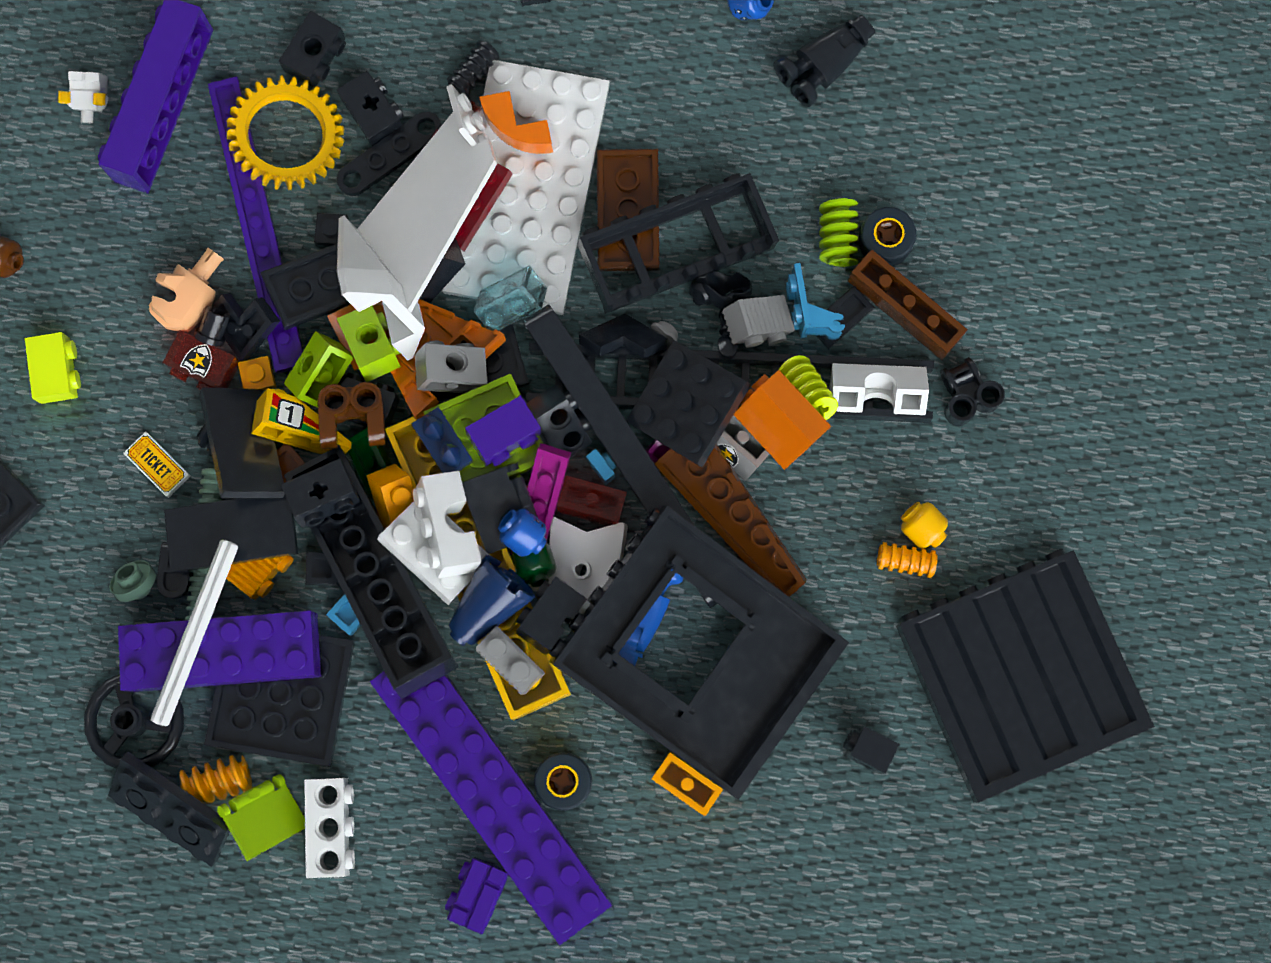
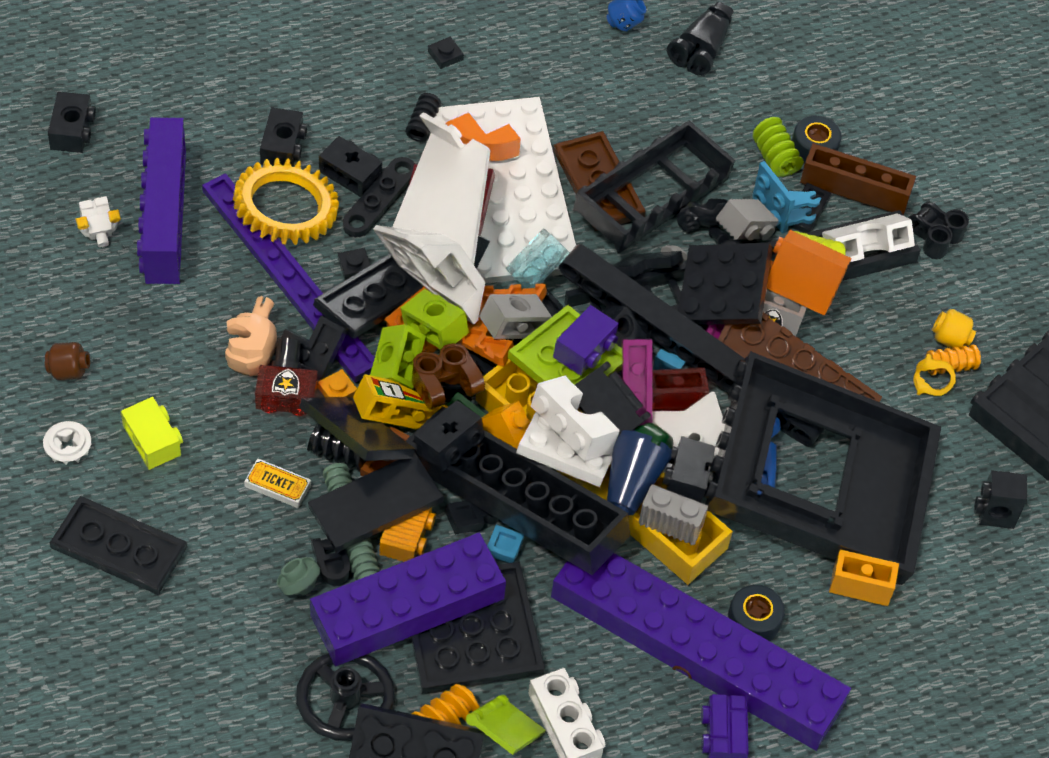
camera: 30 degrees left, 25 degrees down
white axle [151,540,238,726] -> none
dark blue tile [411,407,473,473] -> none
blue head [498,509,547,557] -> none
none -> yellow piece [913,354,956,396]

